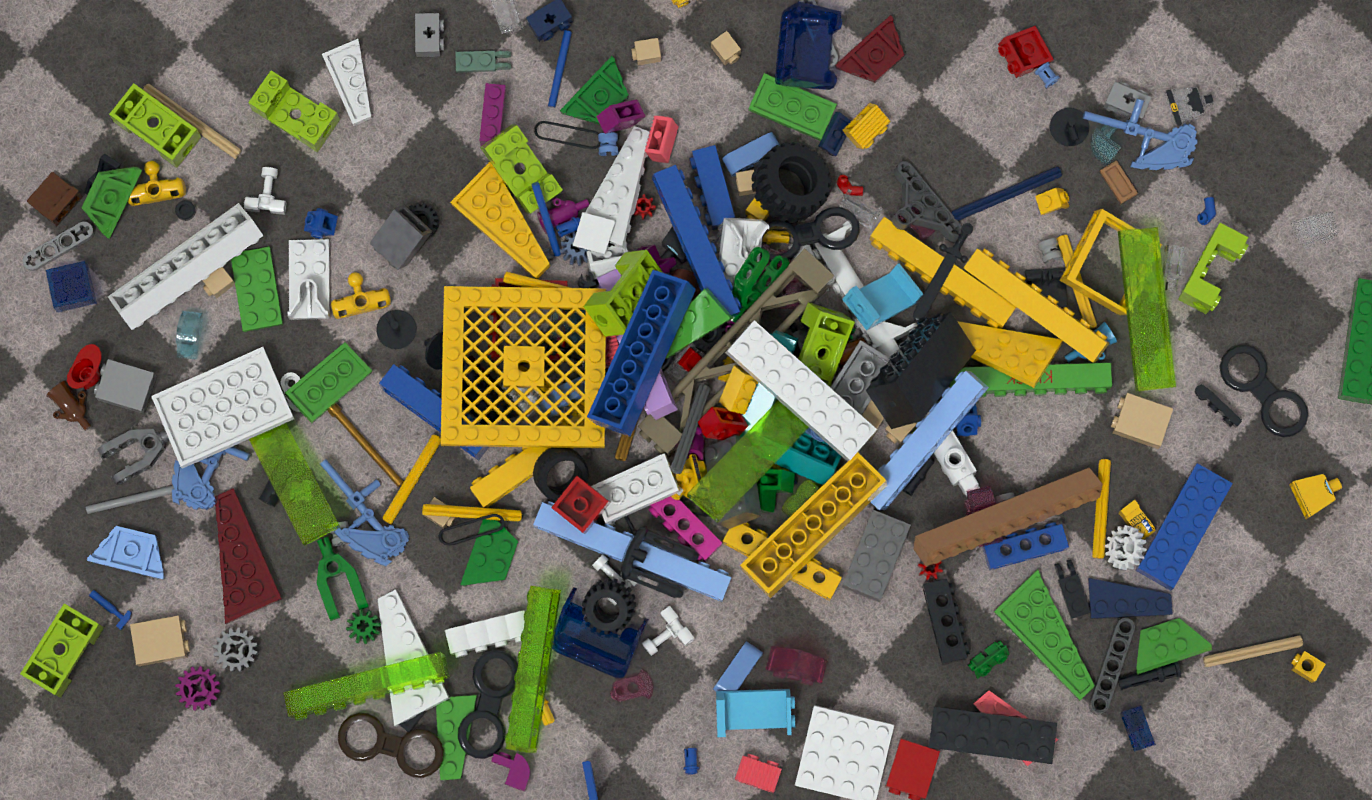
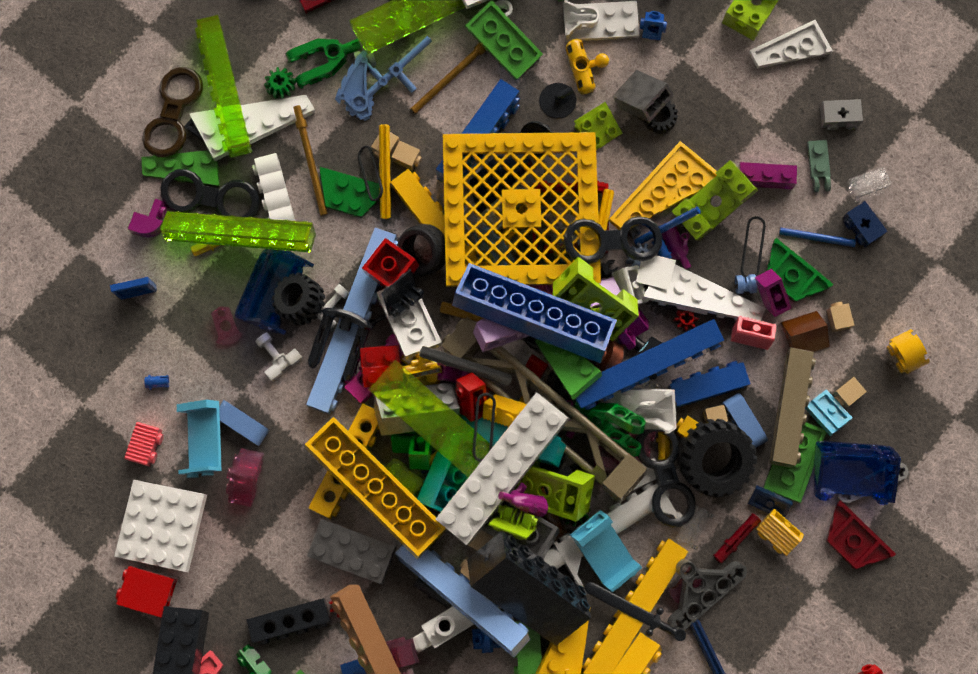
camera: 90 degrees right, 0 degrees up
yellow axle [383,434,441,524] -> none
red arm [836,175,863,196] -> none
none -> pearl gold bar [293,105,328,216]
none -> red plate [359,345,403,391]
none -> black hinge [381,269,424,318]
none -> tan brick [392,141,422,171]
none -> black piece [472,393,496,462]
none -> lime hinge [488,505,538,540]
none -> magenta piece [498,483,548,517]
none -> black bar [563,216,662,264]
none -> lime hinge [574,102,623,150]
none -> dark red pin [712,513,762,564]
none -> dark tan brick [769,347,816,468]
none -> reddish brown slope [781,311,830,352]
none -> medium azure plate [805,389,852,436]

